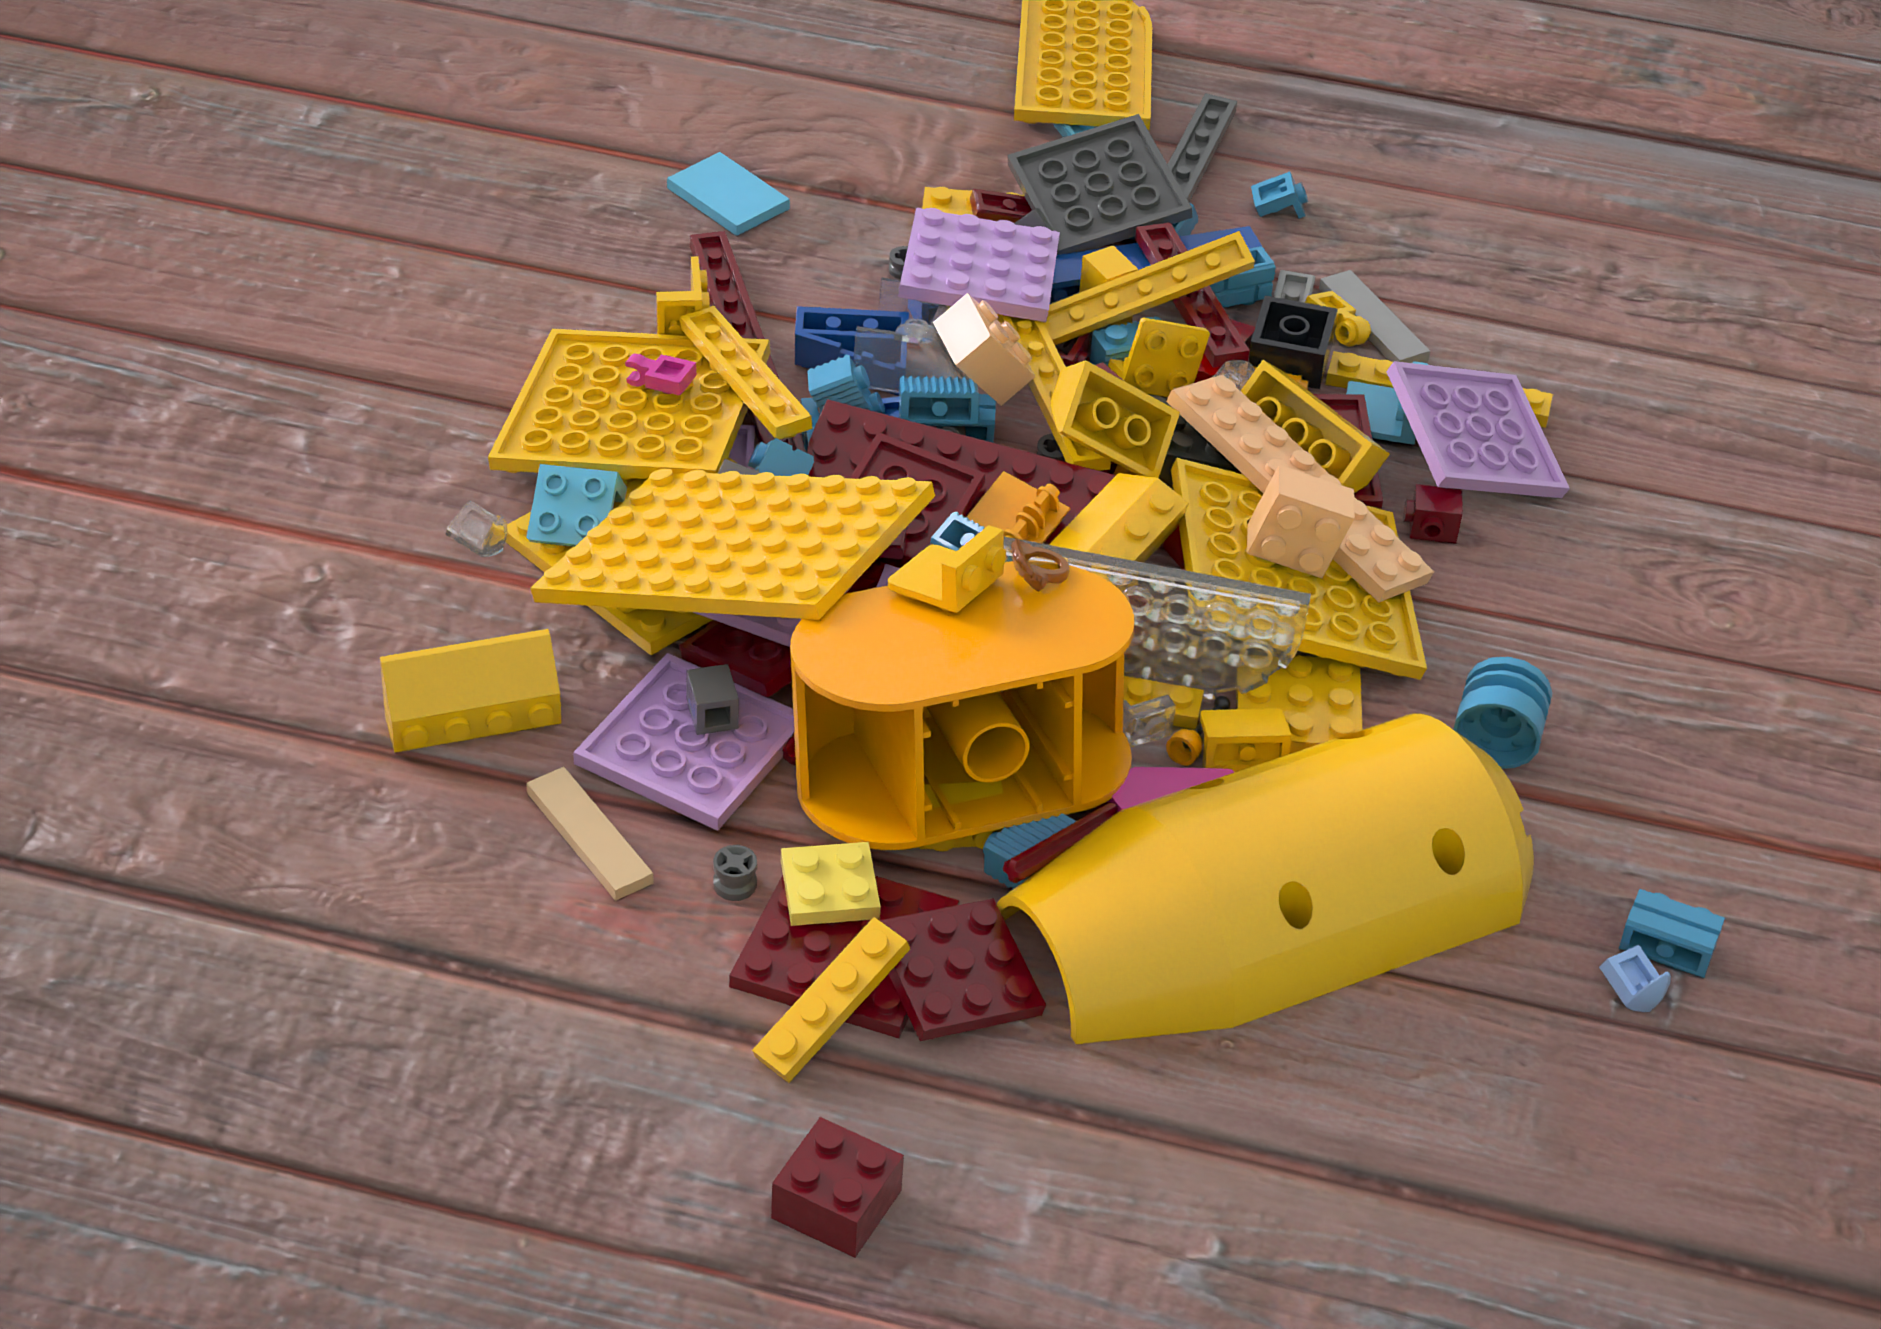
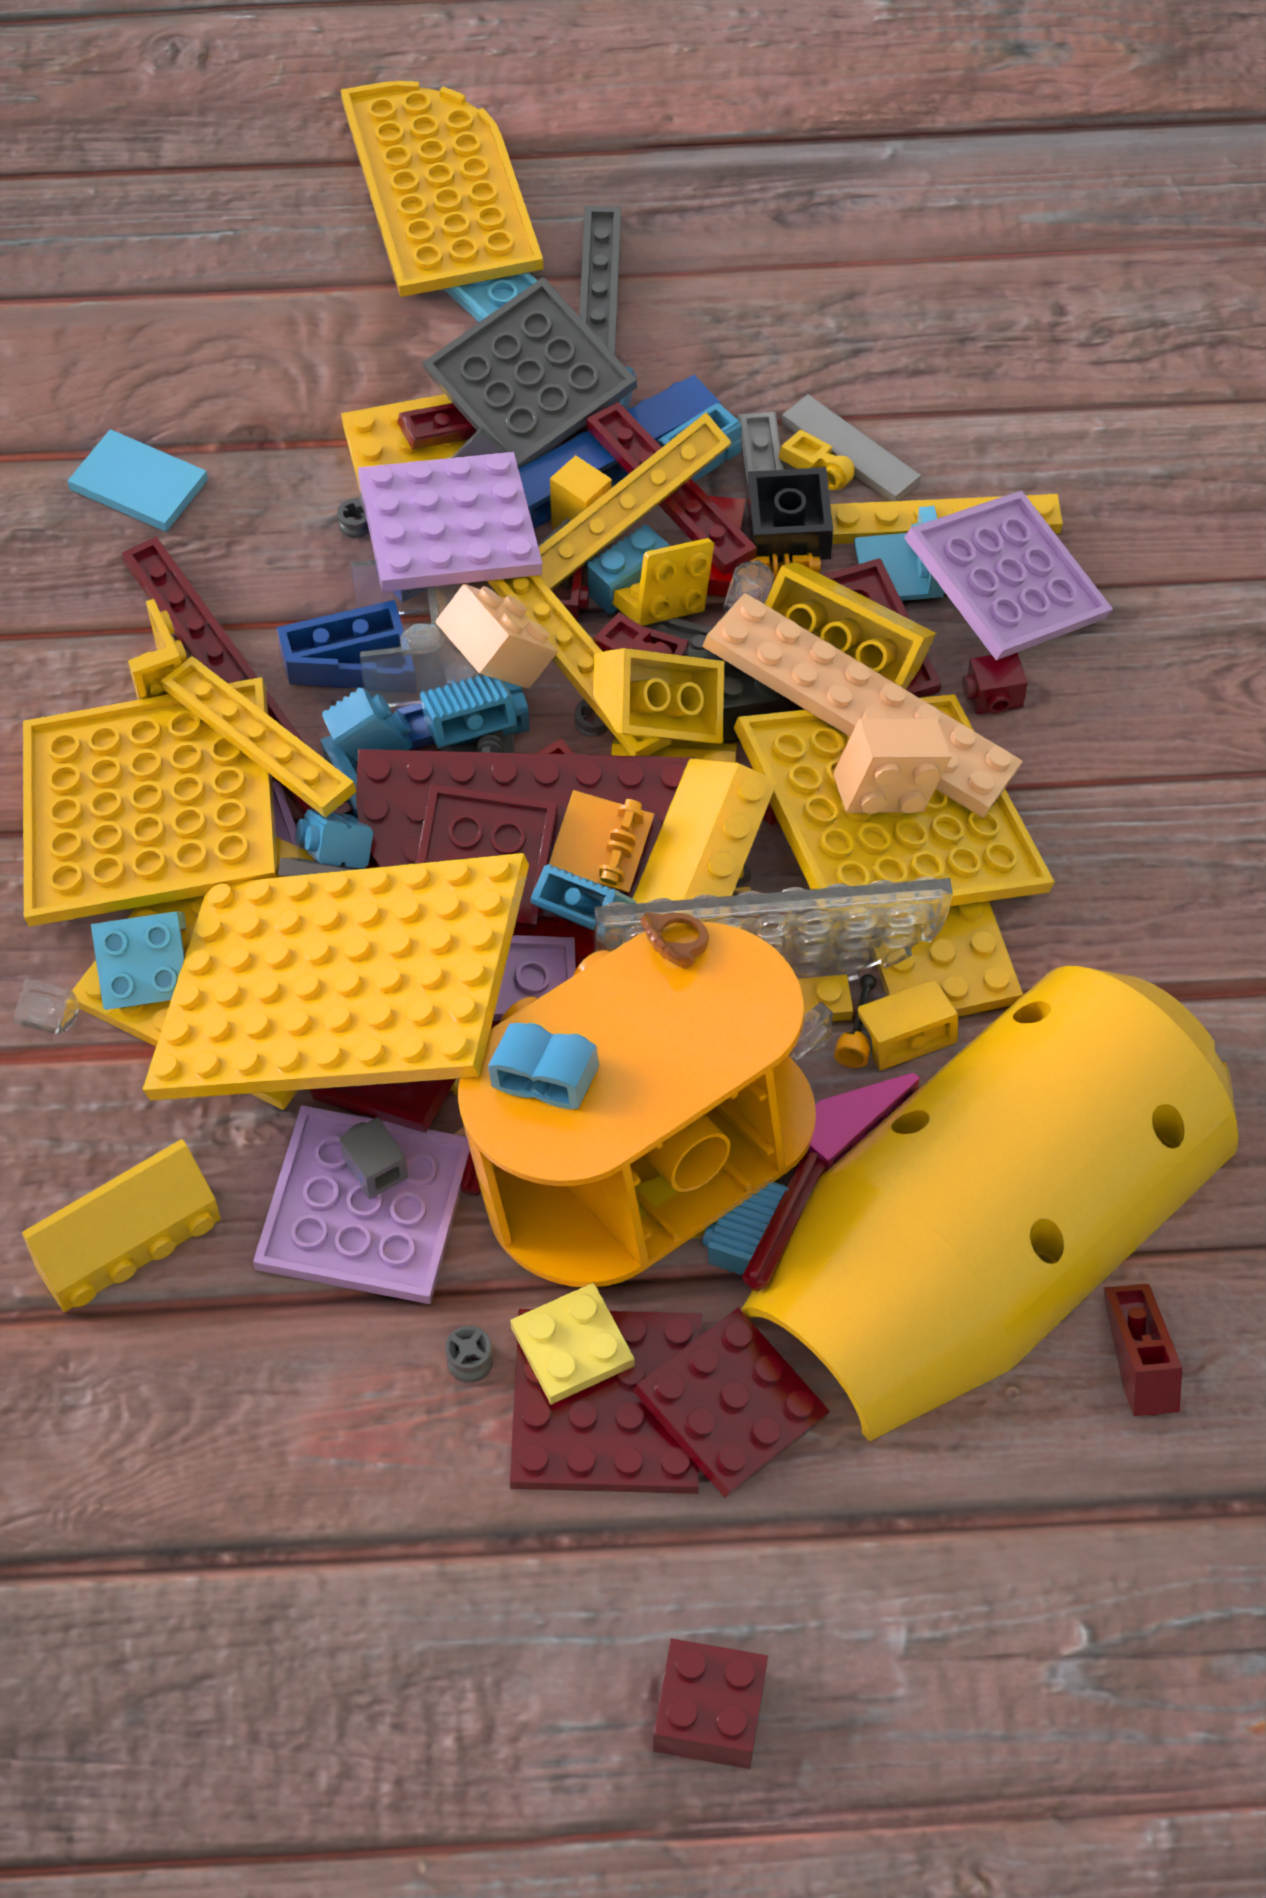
camera: 15 degrees left, 15 degrees up
tan tile [526,767,654,901] -> none
dark pink plate [625,354,697,395] -> none
yellow plate [752,917,910,1083] -> none
yellow bracket [888,525,1006,613] -> none
dark azure bracket [1251,171,1308,219] -> none
dark azure wheel [1453,657,1553,769] -> none
none -> dark azure brick [488,1023,599,1109]
none -> dark red slope [1104,1283,1183,1416]

